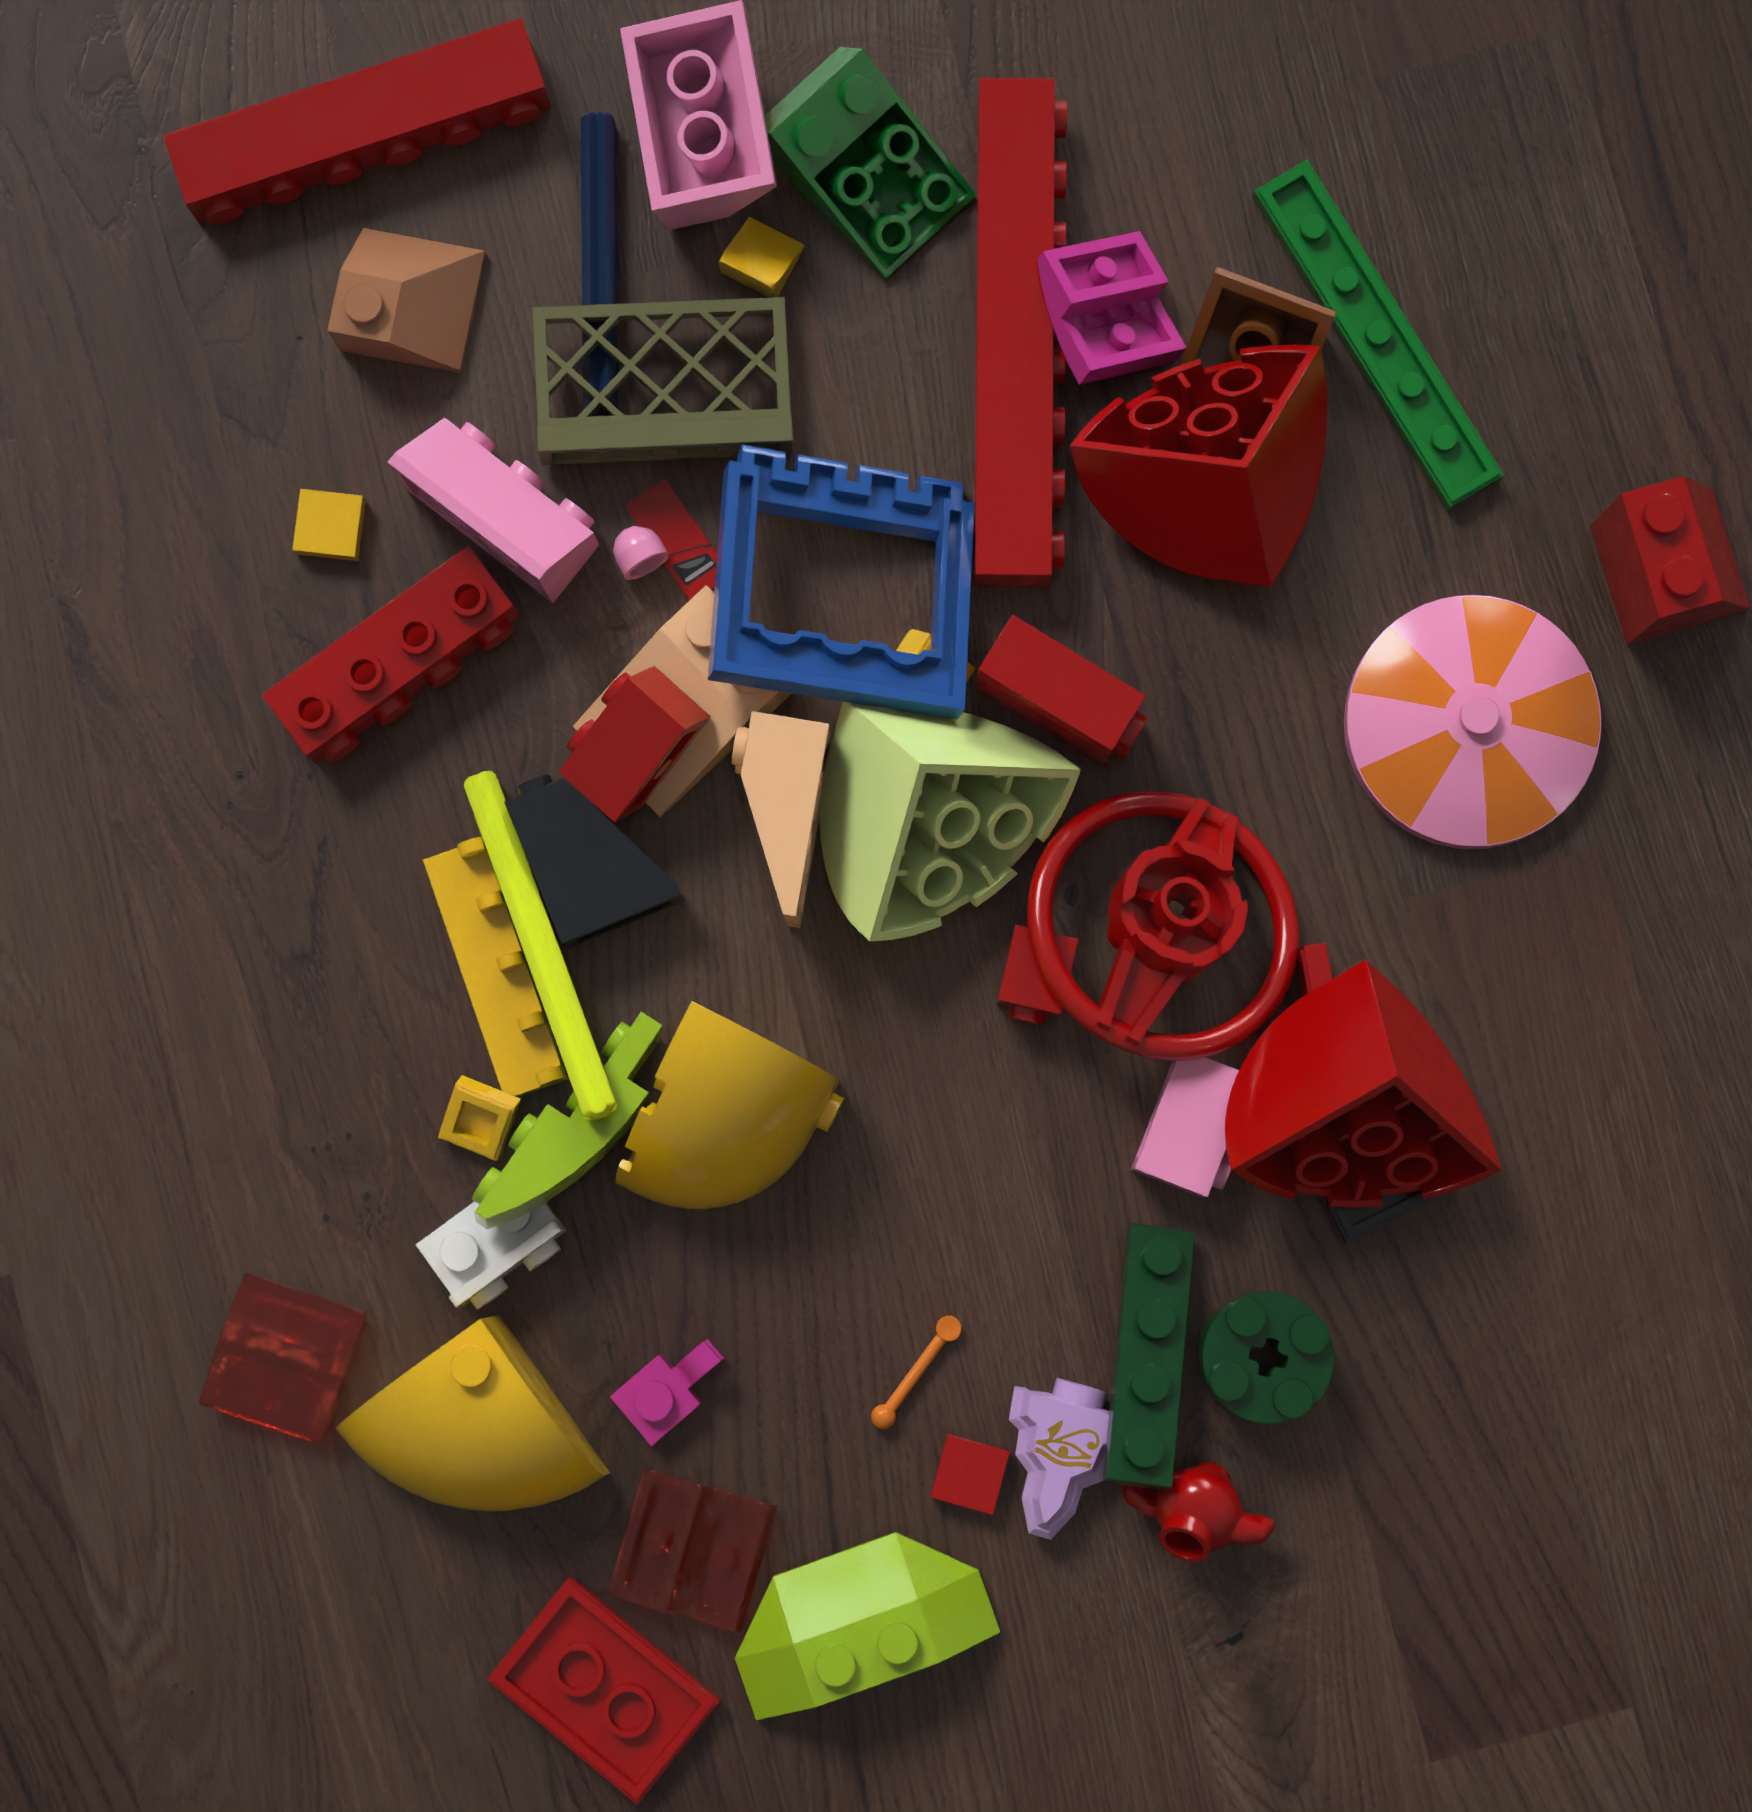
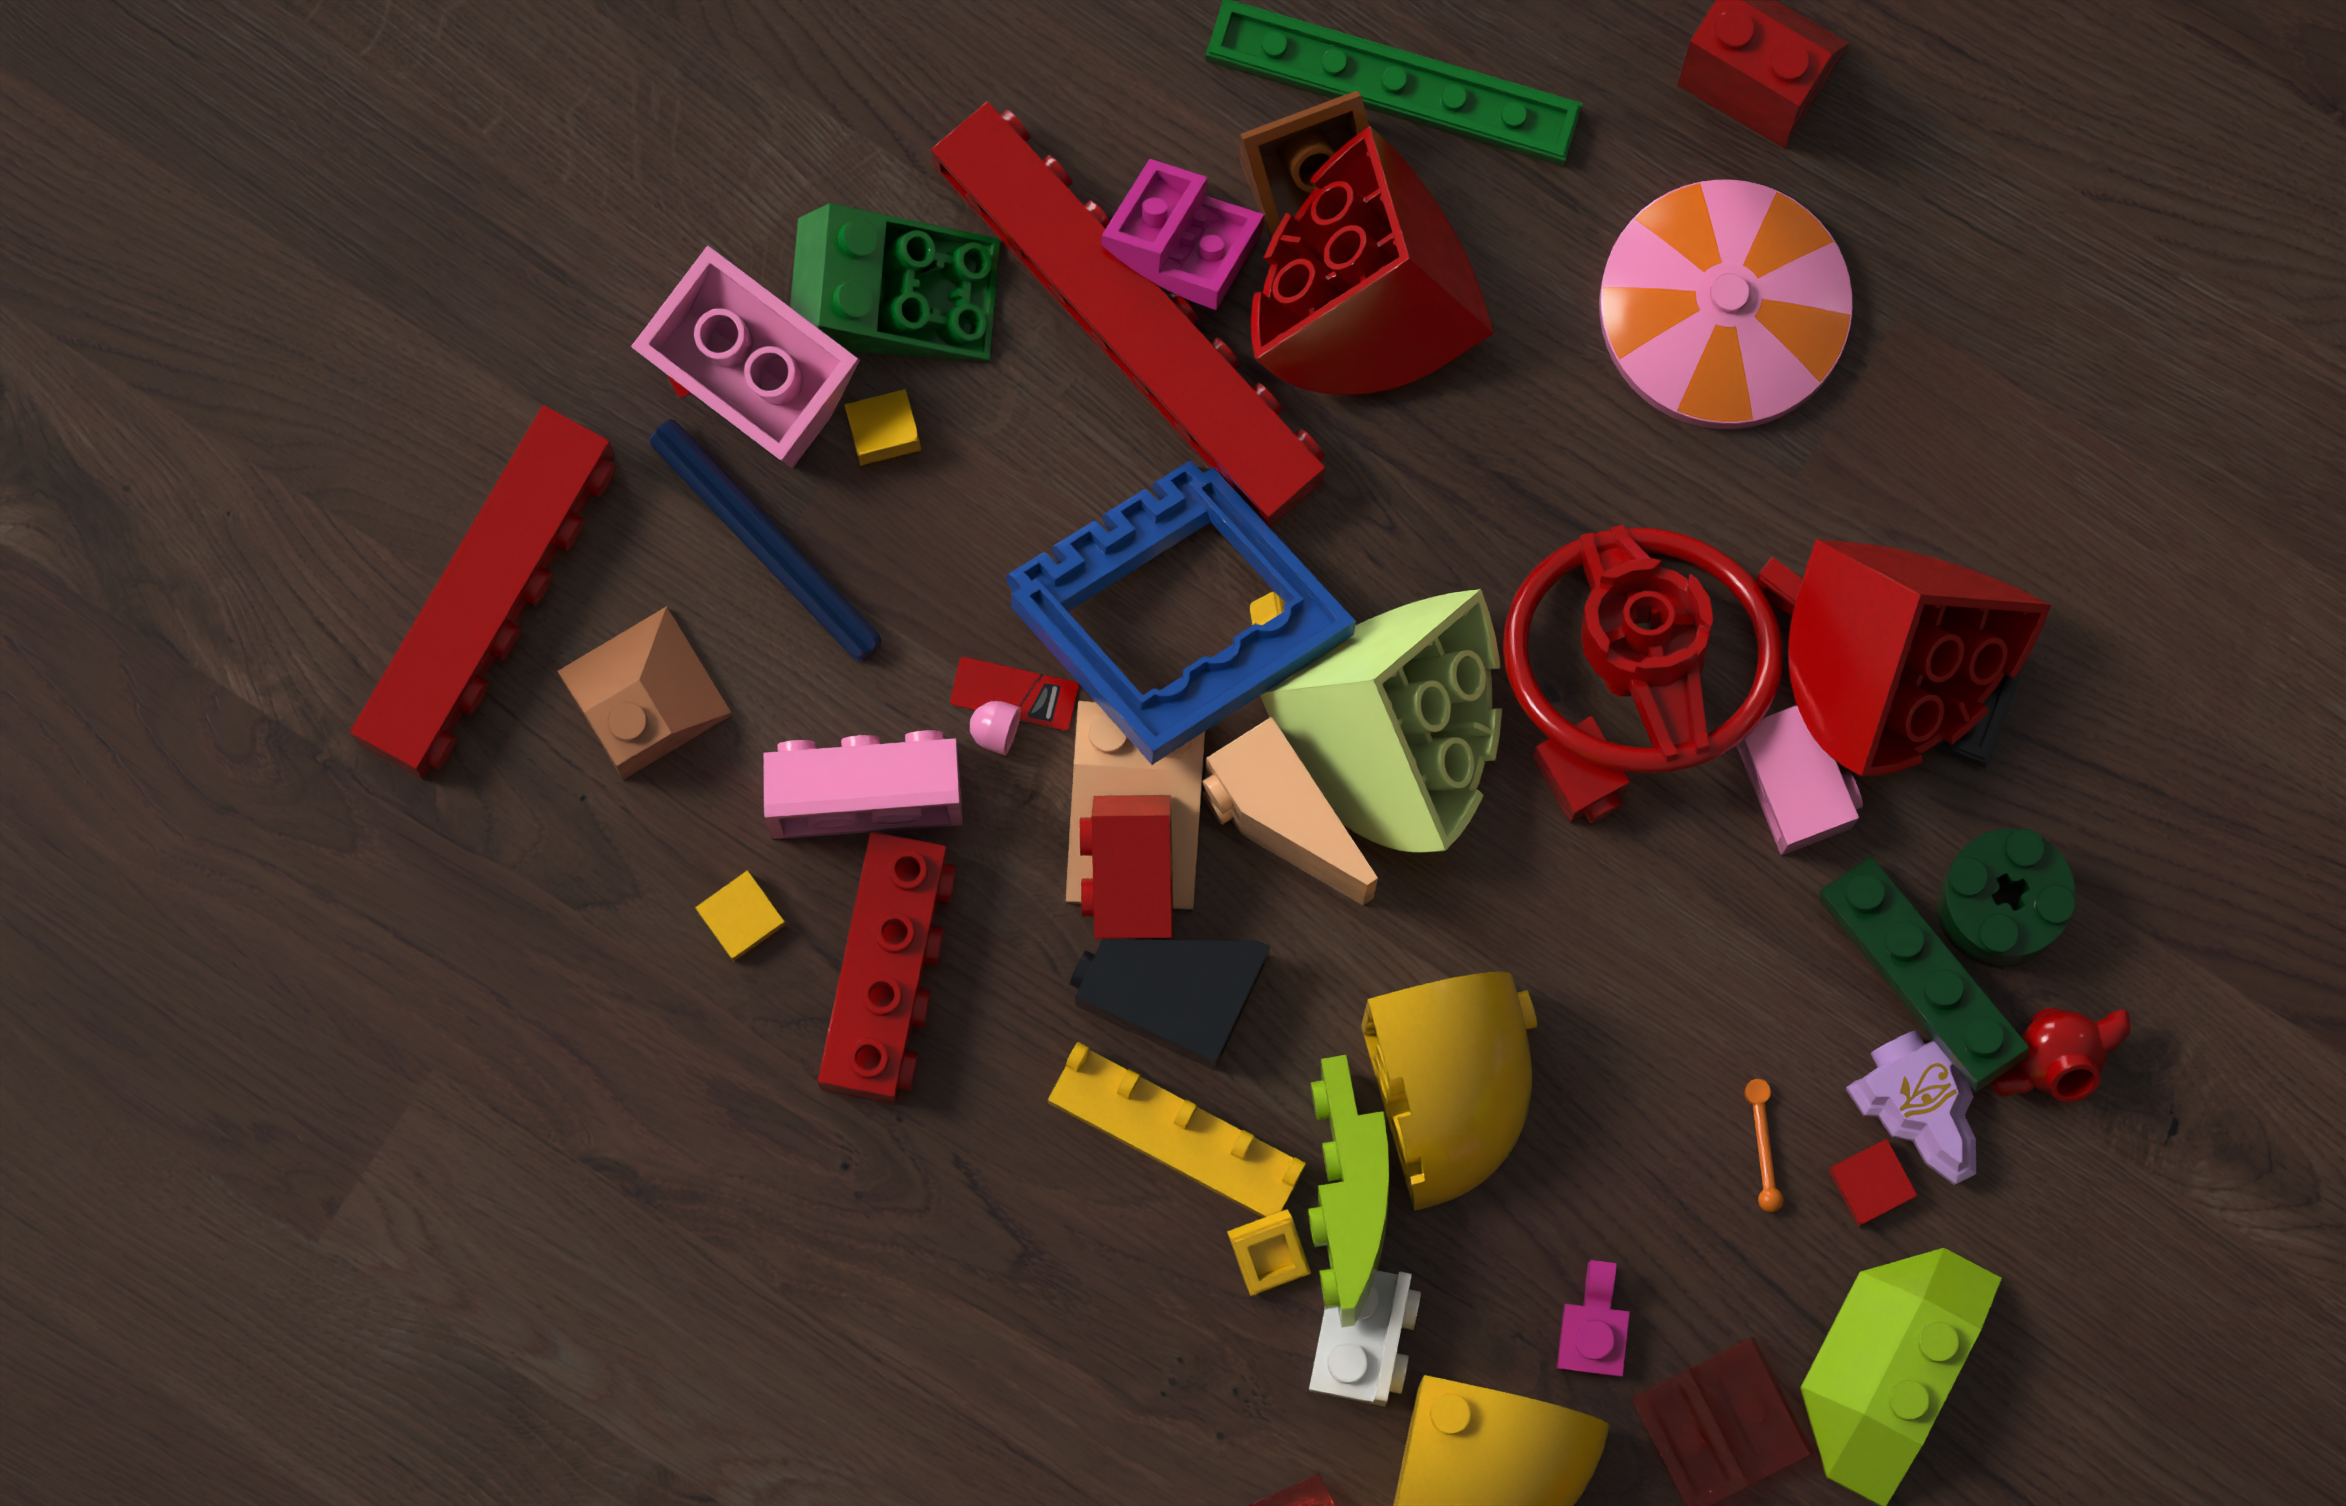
camera: 50 degrees left, 5 degrees down
neon yellow axle [464,771,617,1121] -> none
olive fence [532,297,793,465] -> none
red brick [976,614,1148,769] -> none

